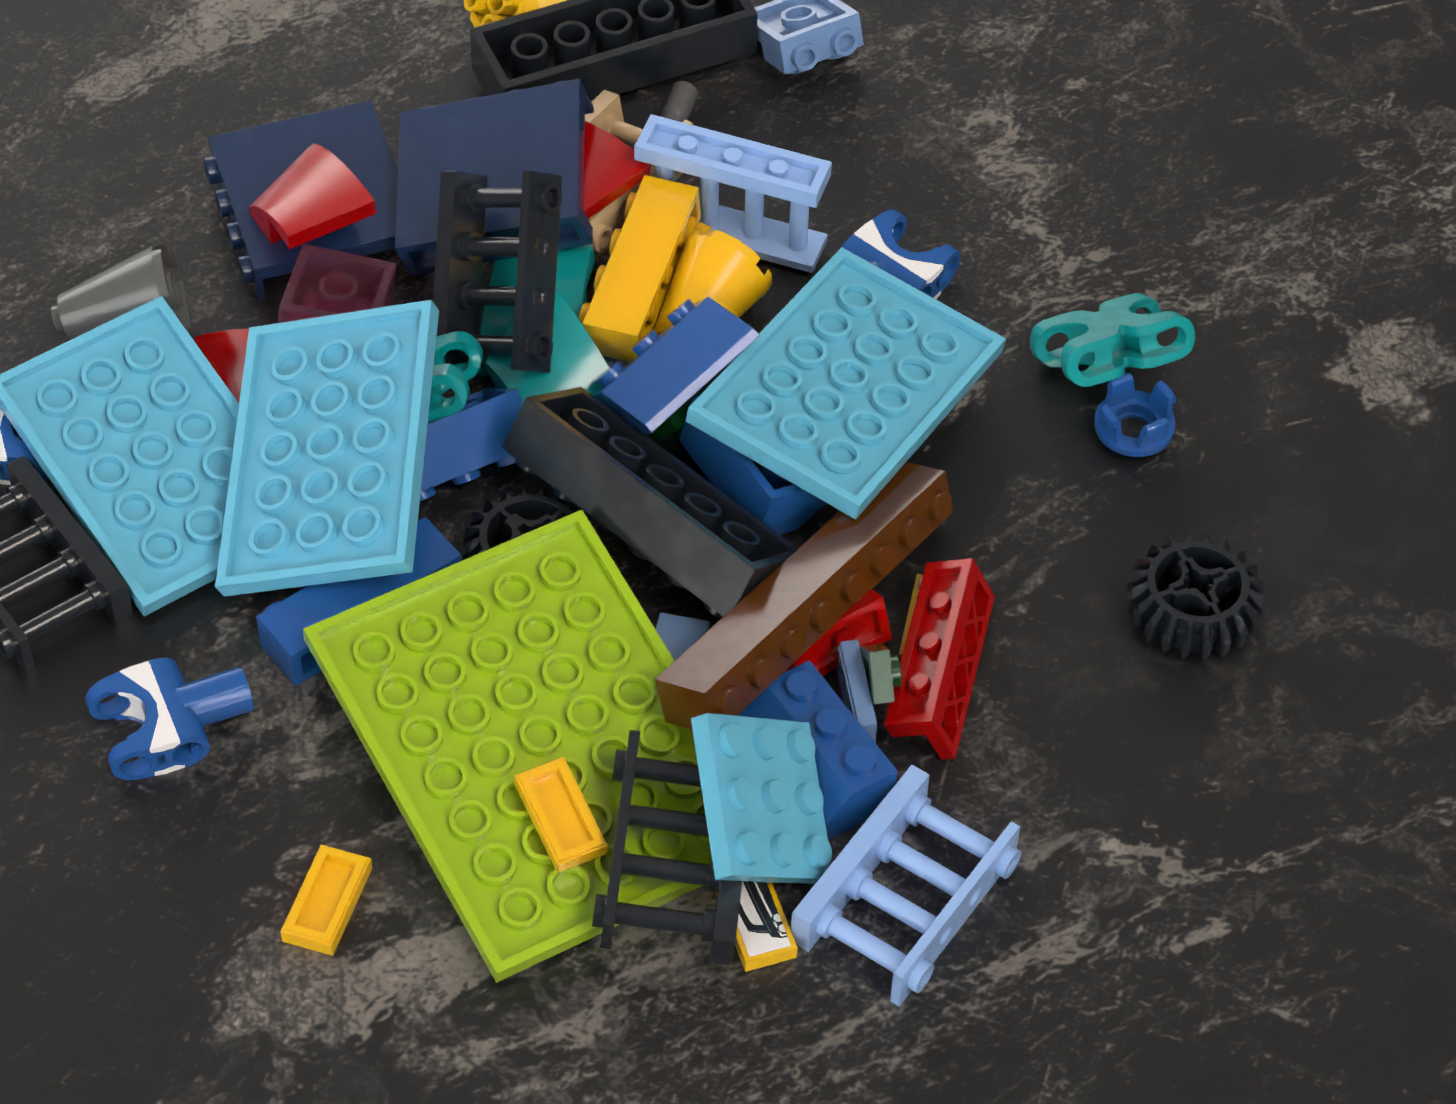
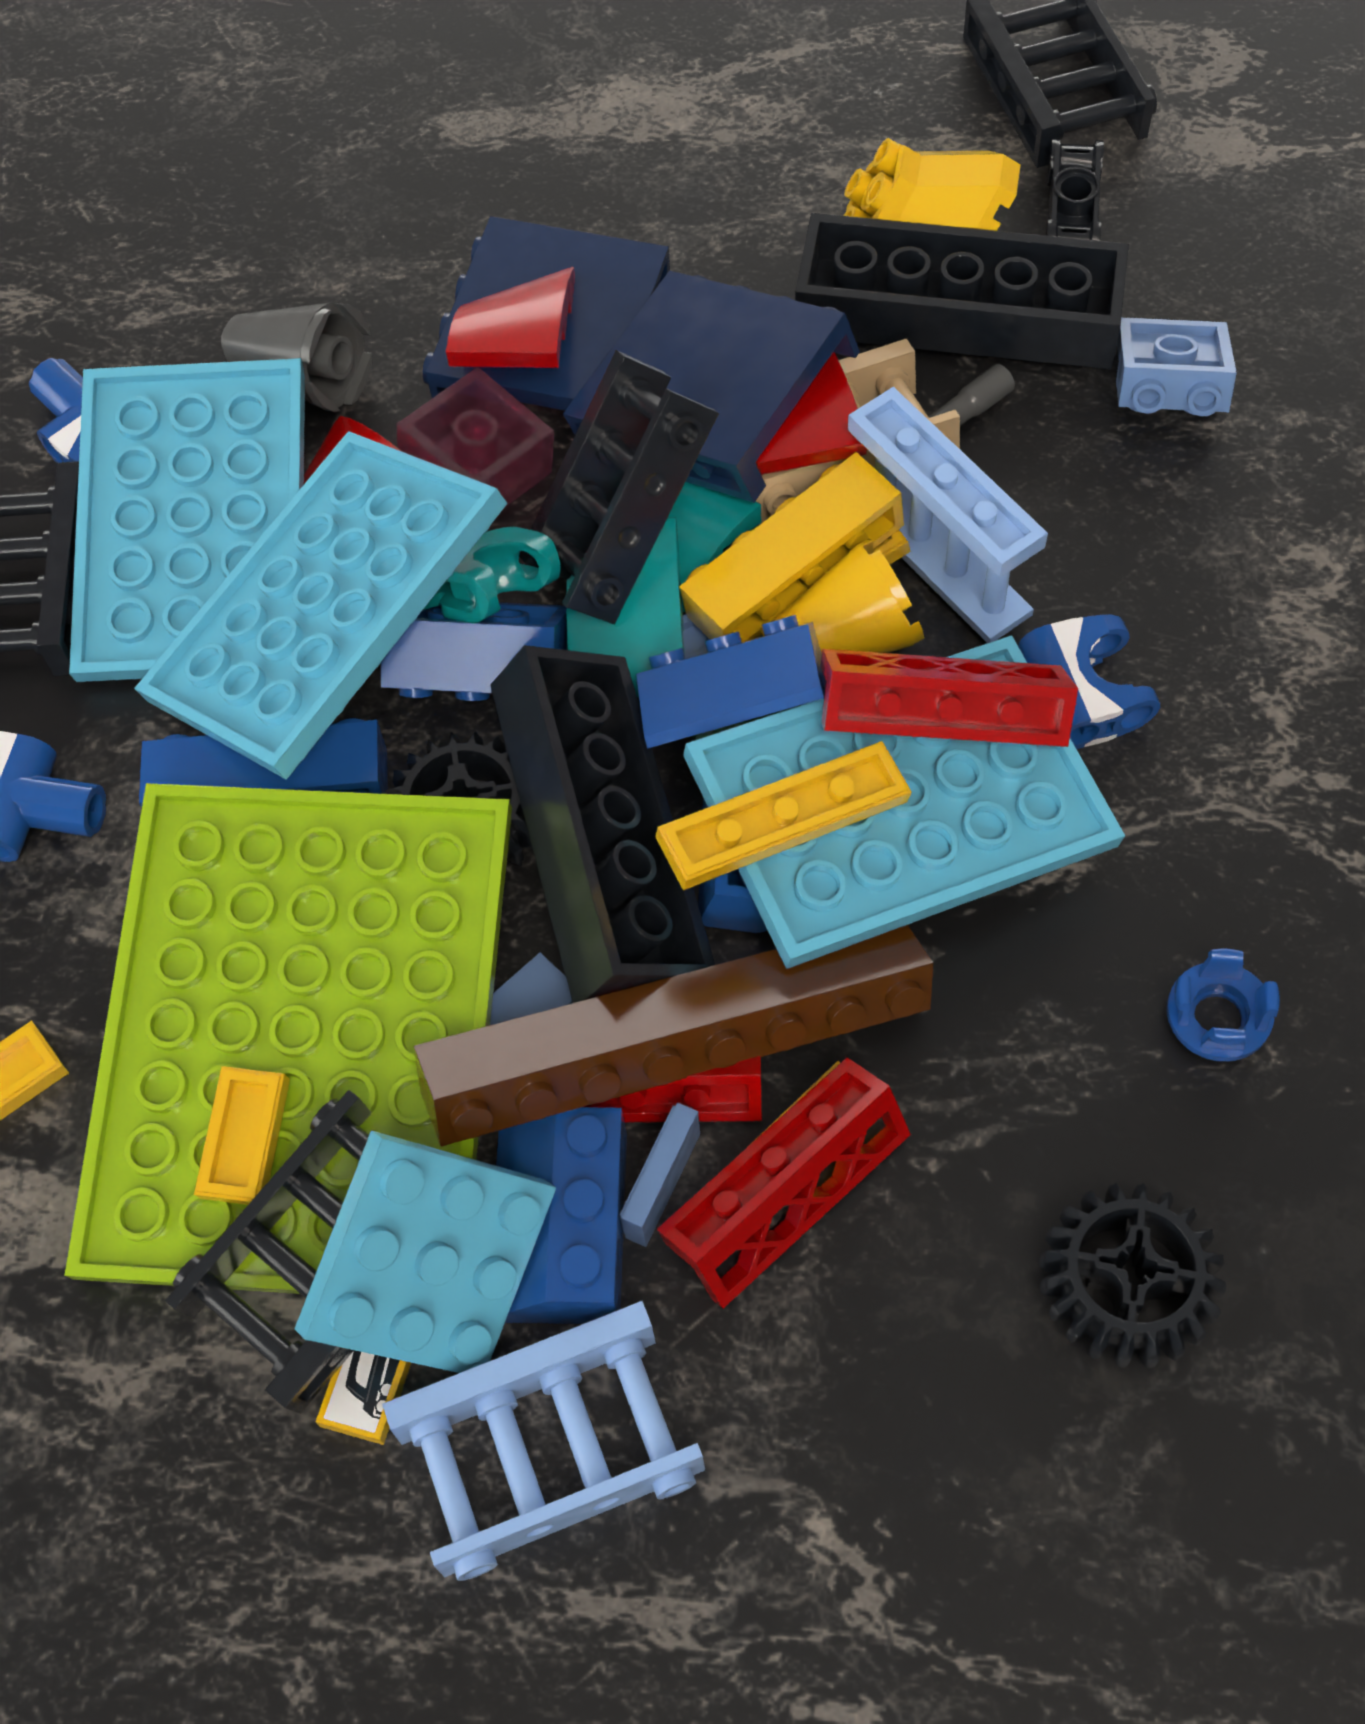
camera: 40 degrees right, 10 degrees up
plate [860,644,901,704] -> none
teal piece [1030,293,1195,387] -> none
none -> yellow tile [655,741,912,890]
none -> red fence [820,649,1078,747]

